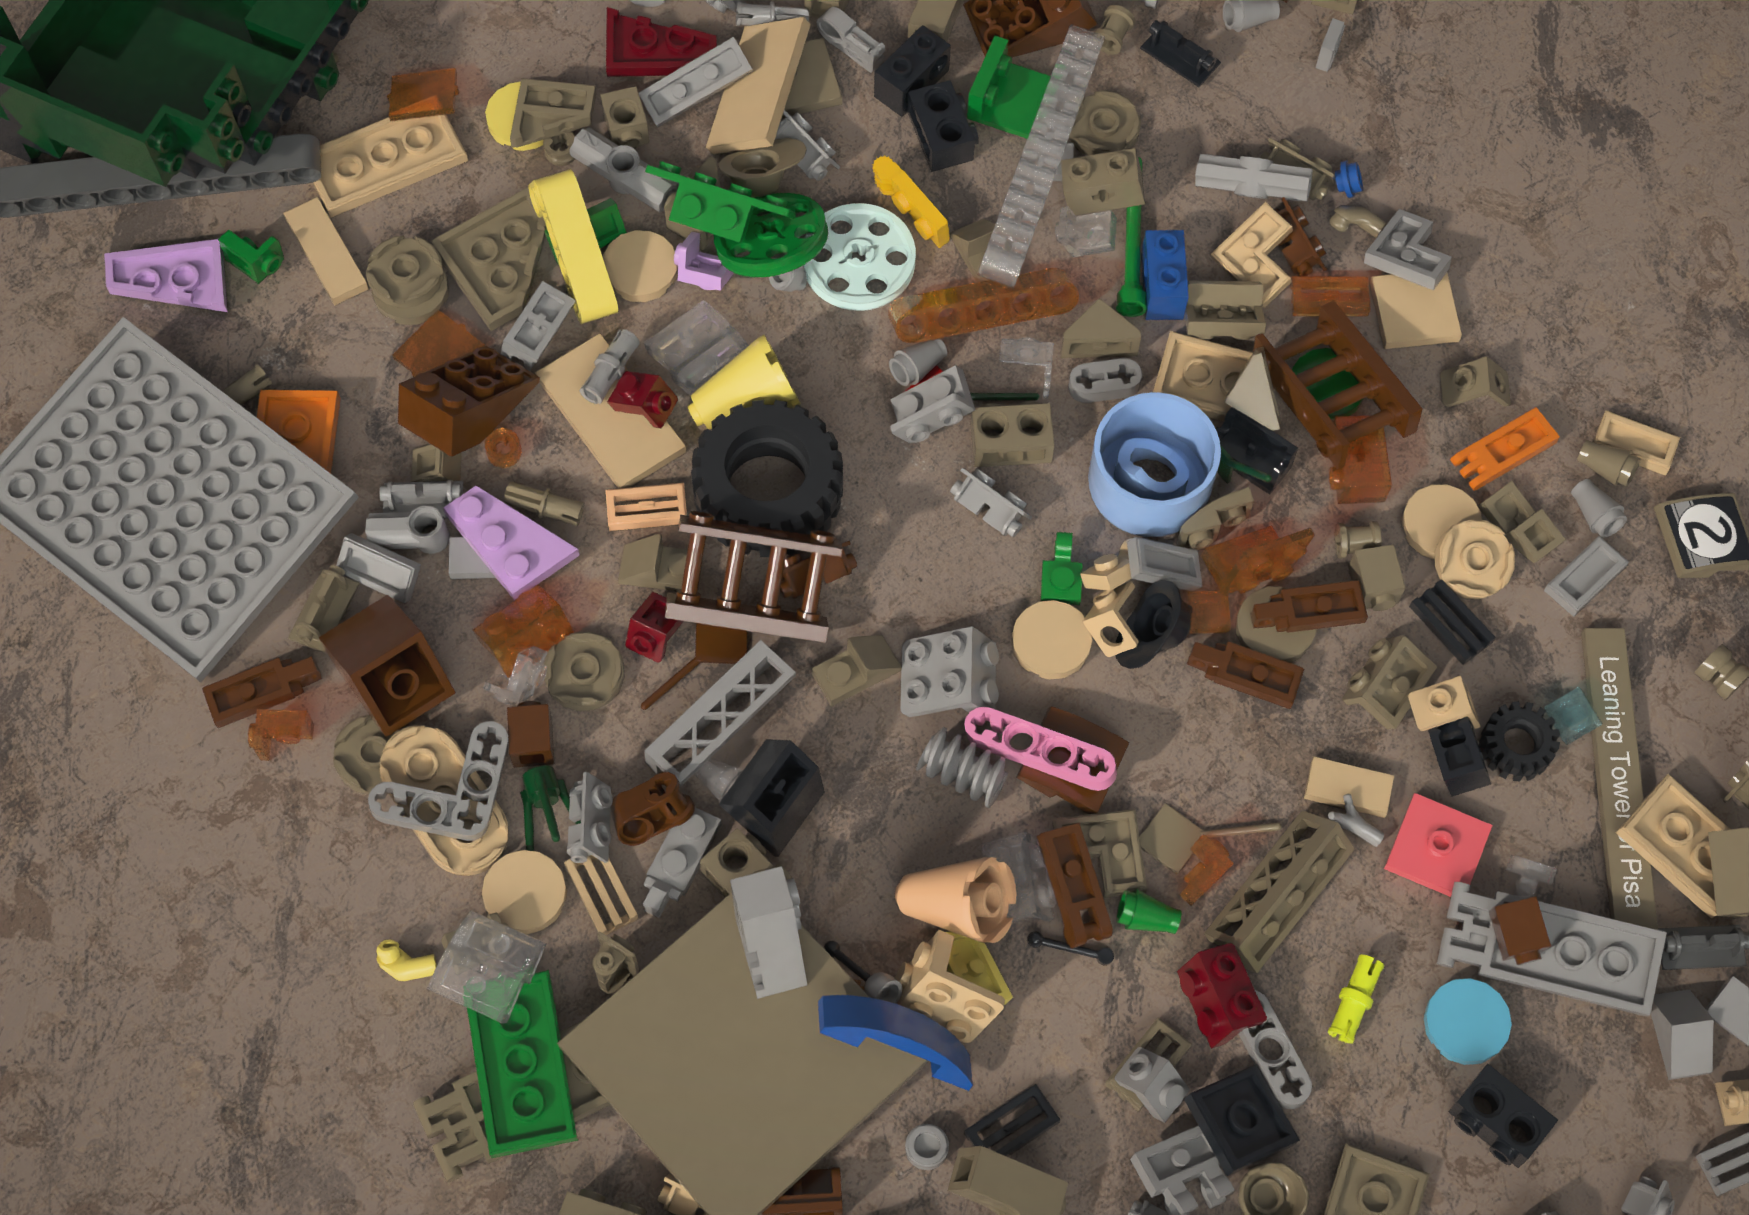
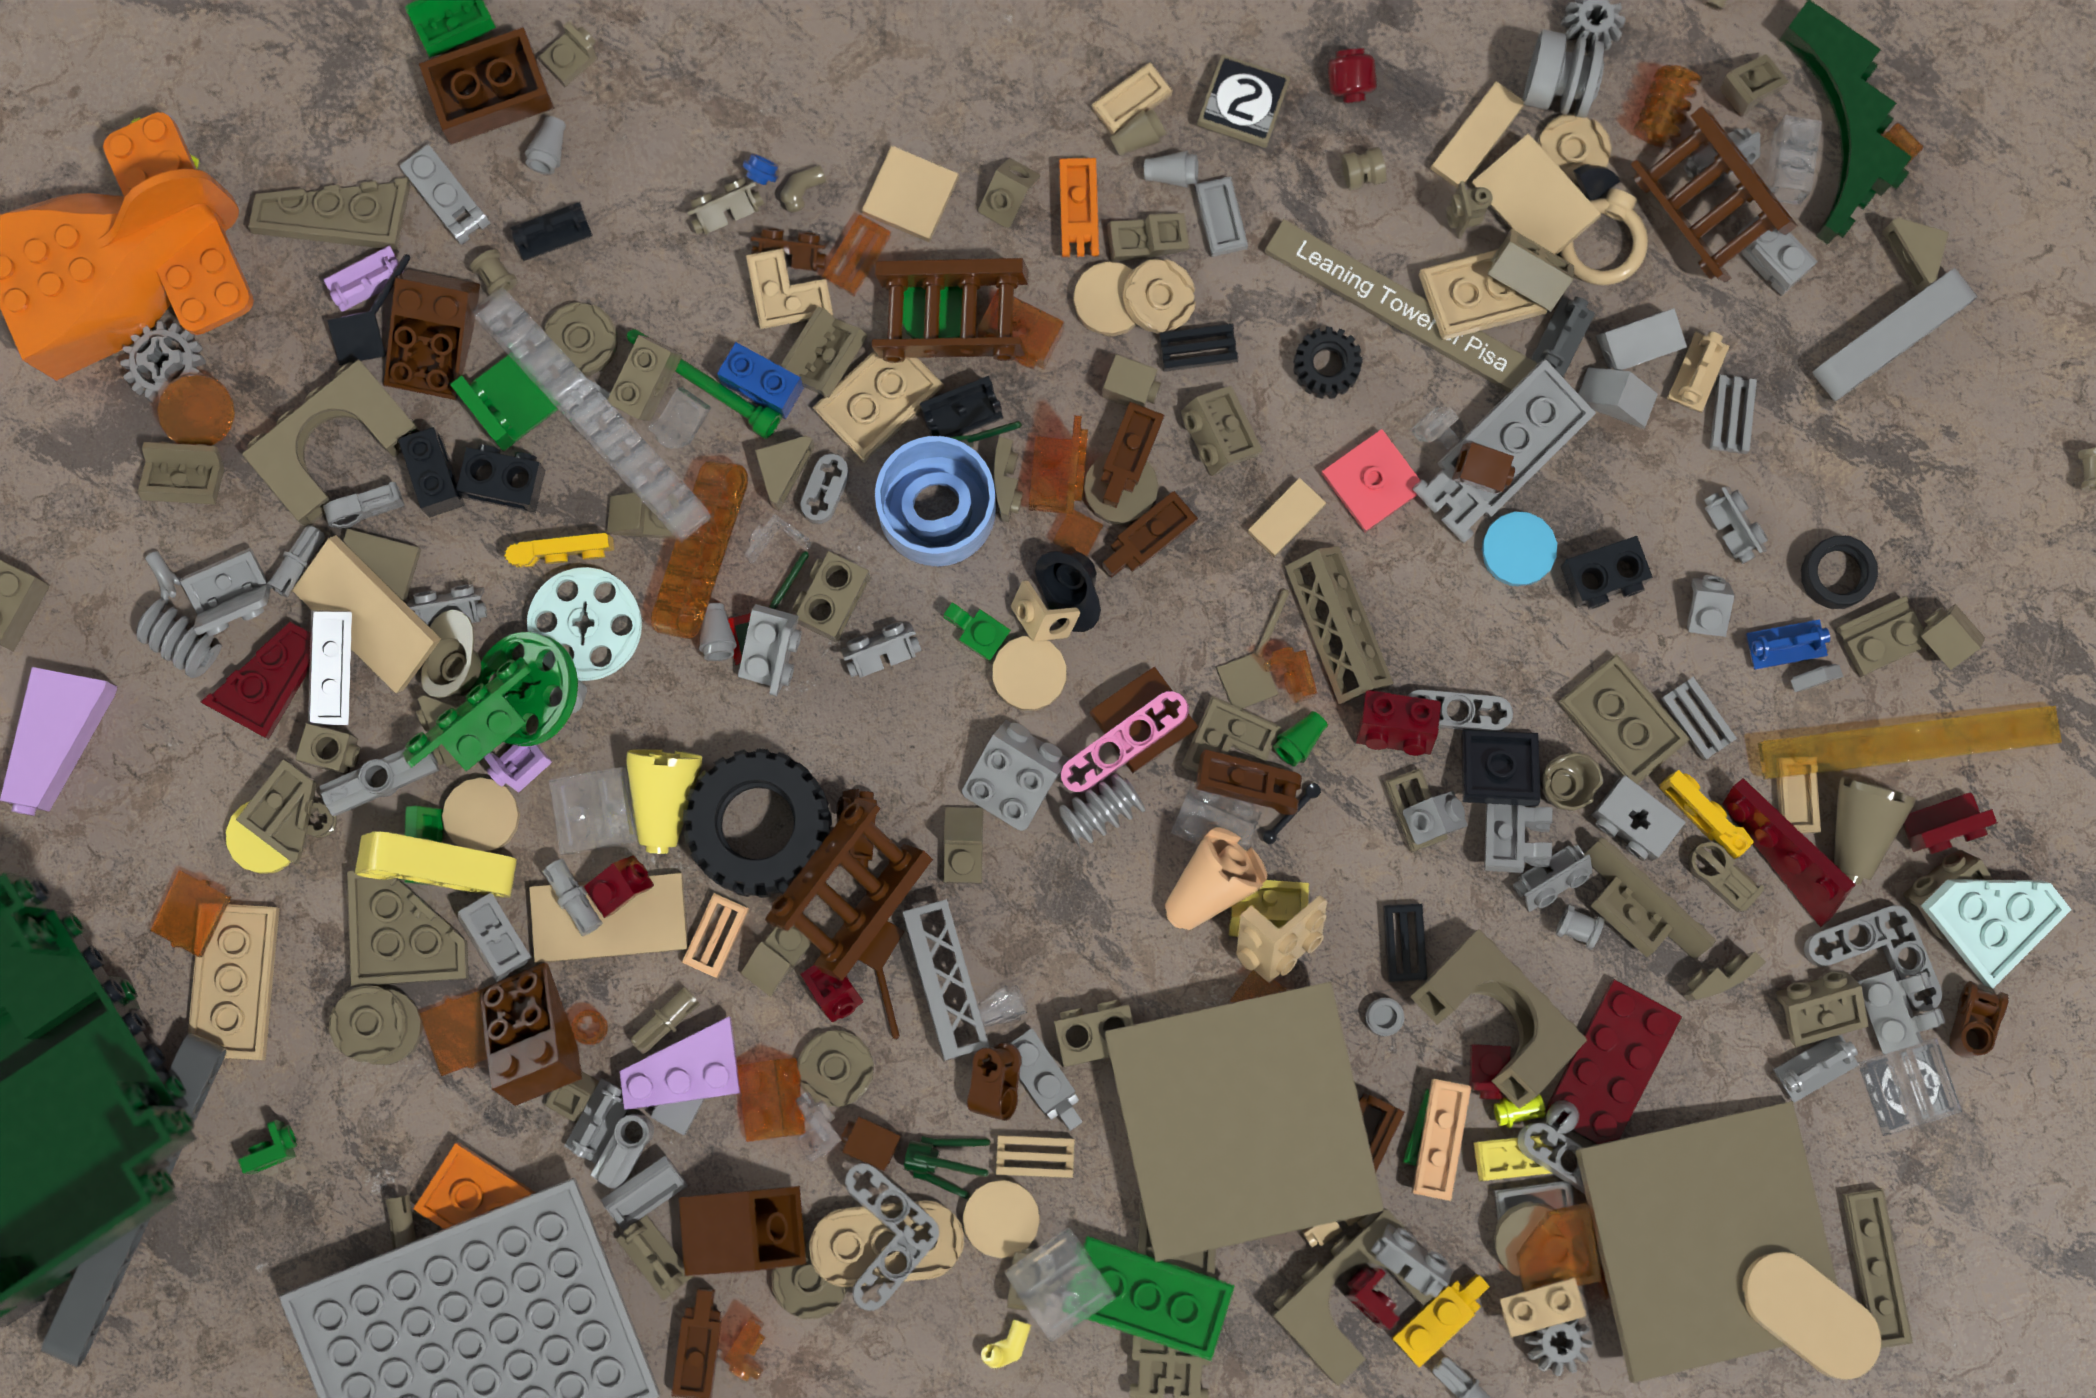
camera: 60 degrees left, 15 degrees up
lavender wing [104,239,227,312] -> none
tan tile [283,197,369,306] -> none
light grey hinge [567,771,612,863] -> none
dark tan hinge [592,931,640,994] -> none
black slope [719,739,825,857] -> none
light grey wedge [730,866,807,999] -> none
blue slope [818,995,973,1091] -> none
light grey hinge [824,941,902,1004] -> none
tan plate [1080,538,1132,591] -> none
light grey tile [1127,537,1202,592] -> none
light grey piece [1195,154,1313,202] -> none
slope [1225,347,1282,431] -> none
light grey tile [1315,18,1345,72] -> none
light grey bar [1328,794,1384,847] -> none
neon yellow pin [1328,954,1385,1044] -> none
dark tan bush [1334,521,1382,559] -> none
light grey plate [1364,209,1452,290] -> none
tan bracket [1408,676,1481,731] -> none
black brick [1428,716,1491,797] -> none
clear light blue plate [1543,687,1602,745] -> none

